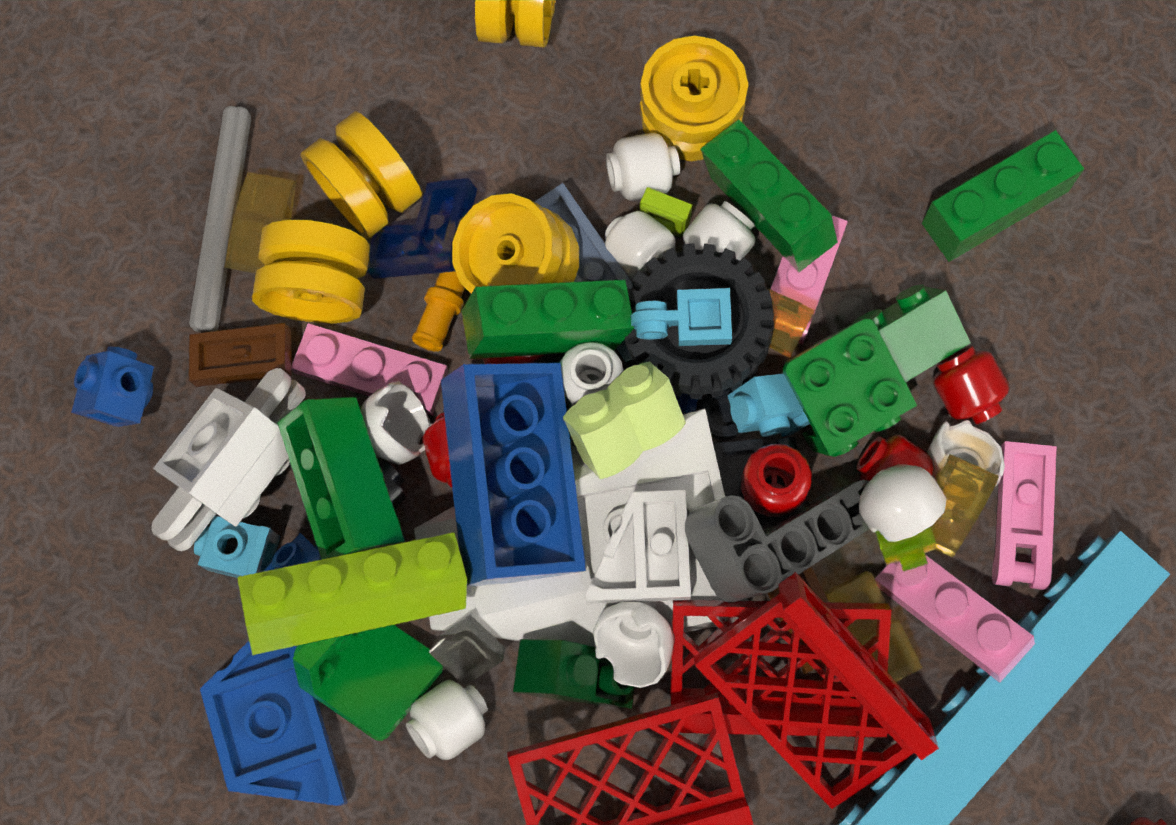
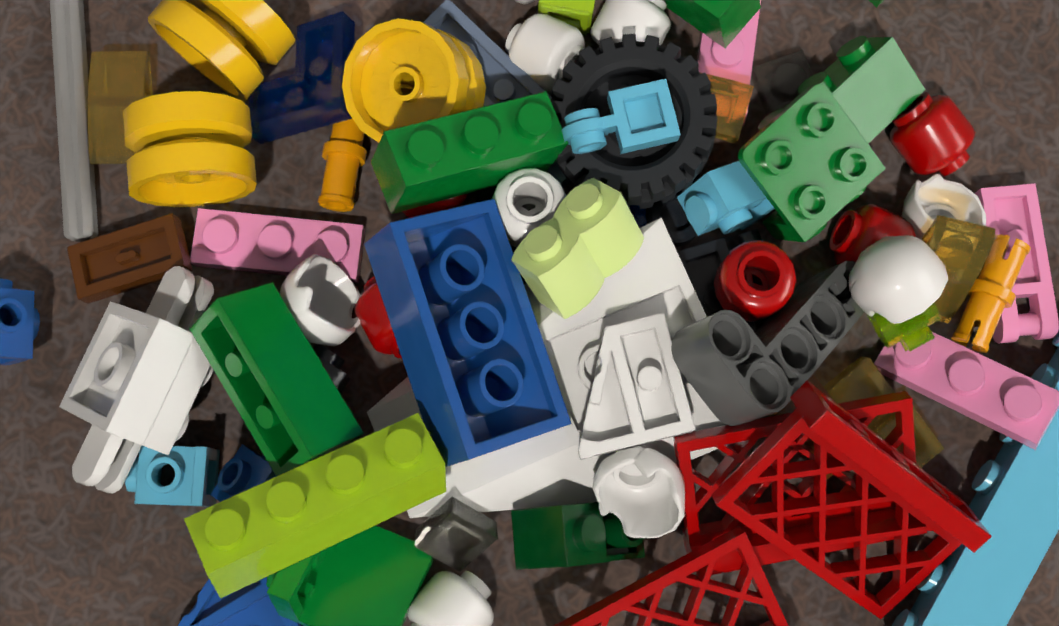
camera: 20 degrees left, 5 degrees up
none -> light orange pin [951,234,1031,353]

